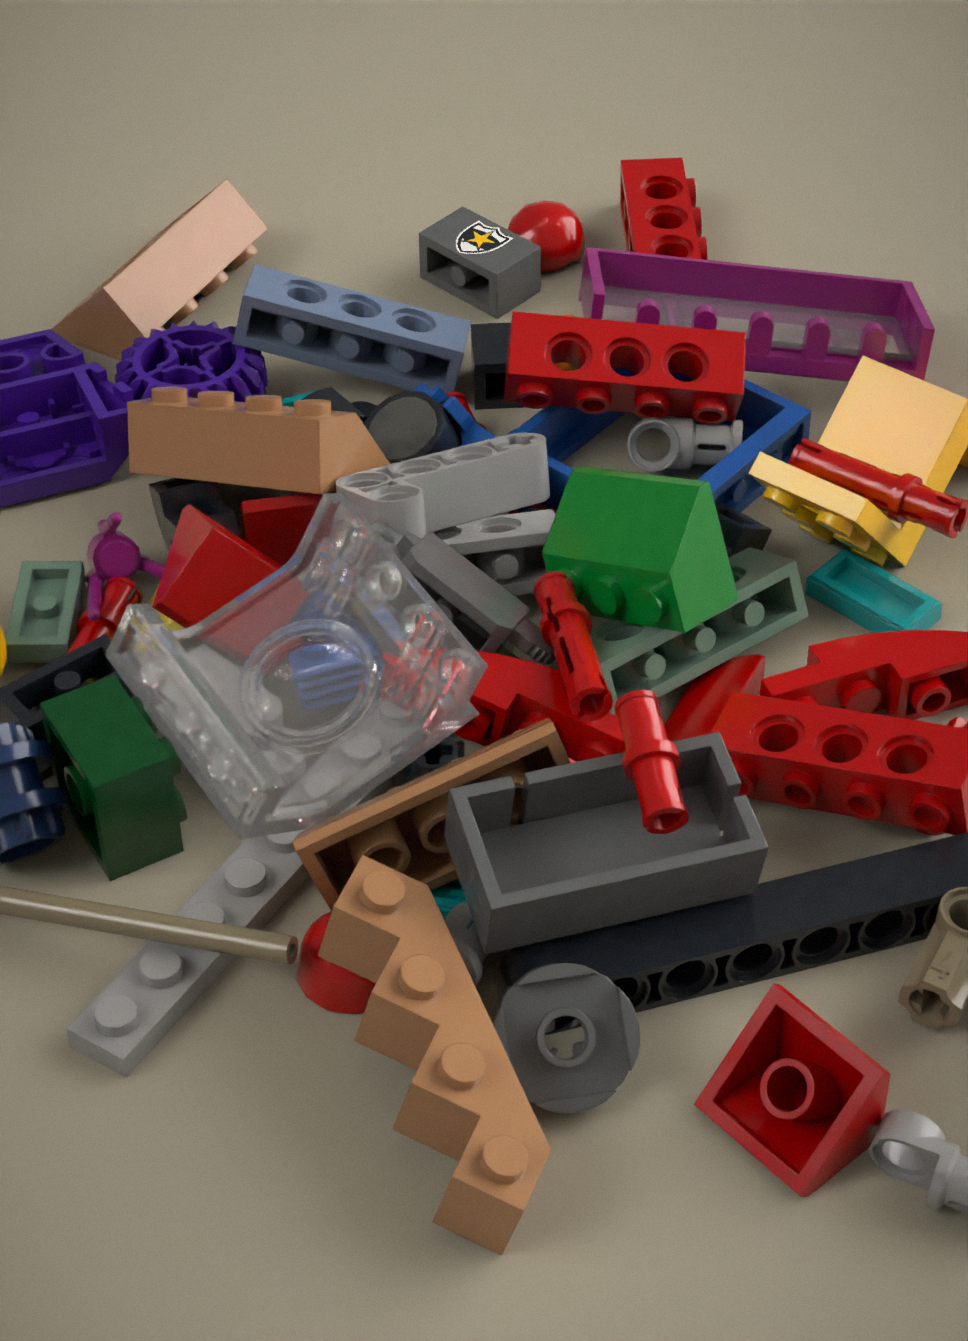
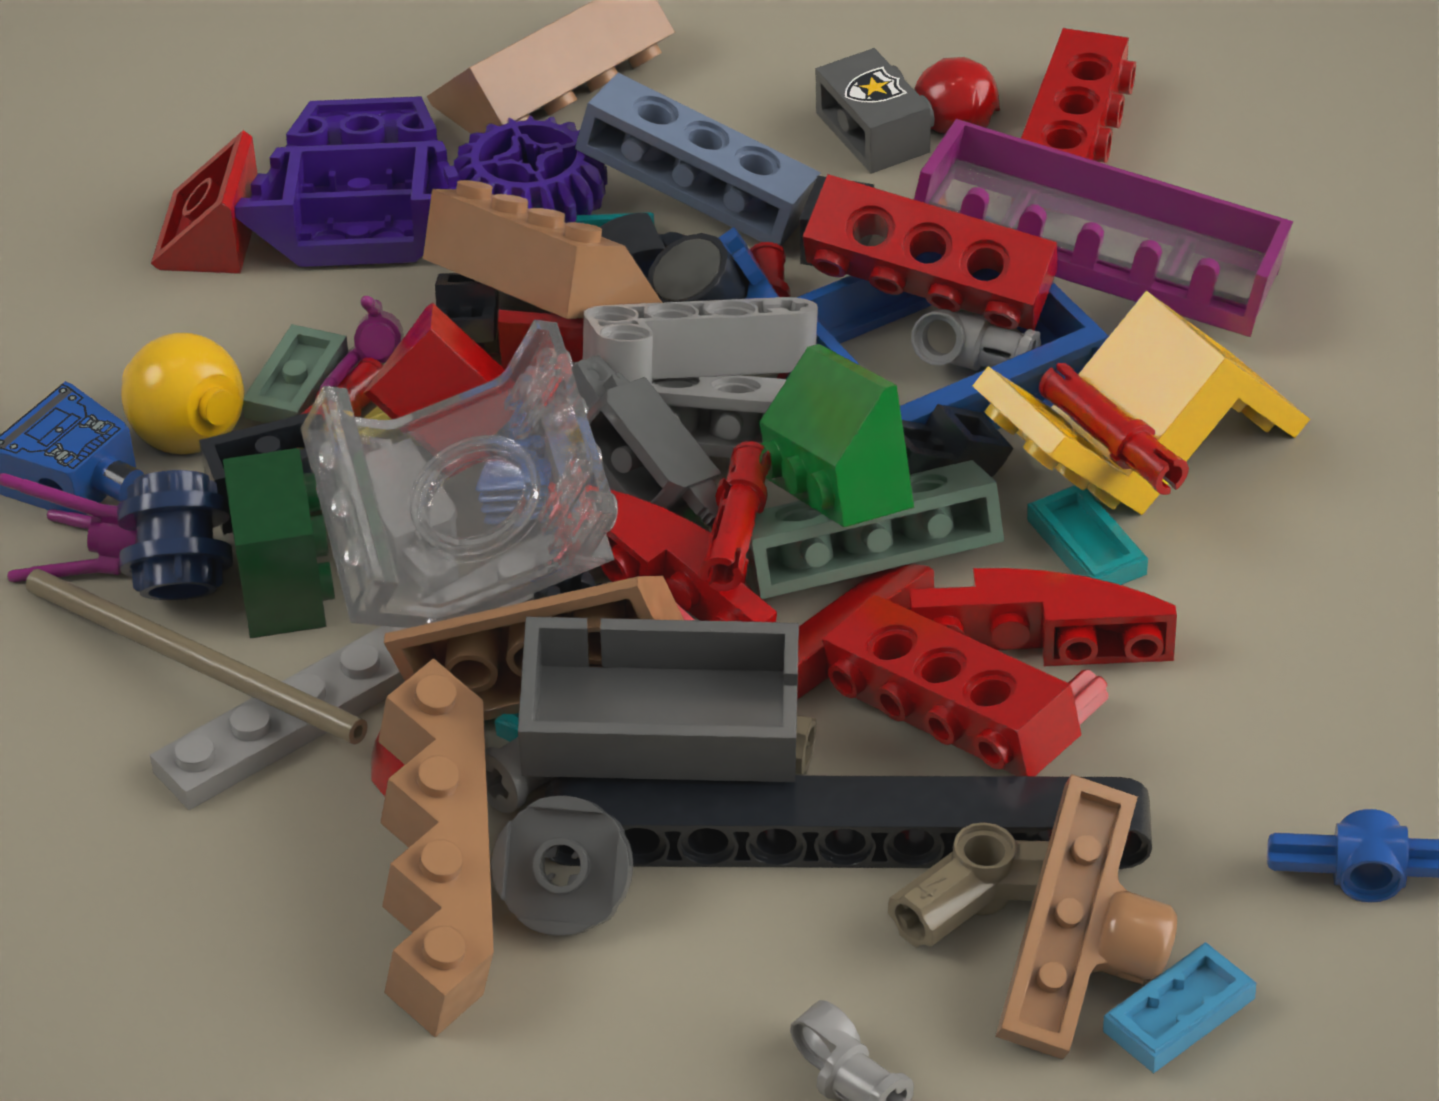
camera: 20 degrees right, 0 degrees up
red pin [614,690,689,834] -> none
red slope [694,983,890,1197] -> none

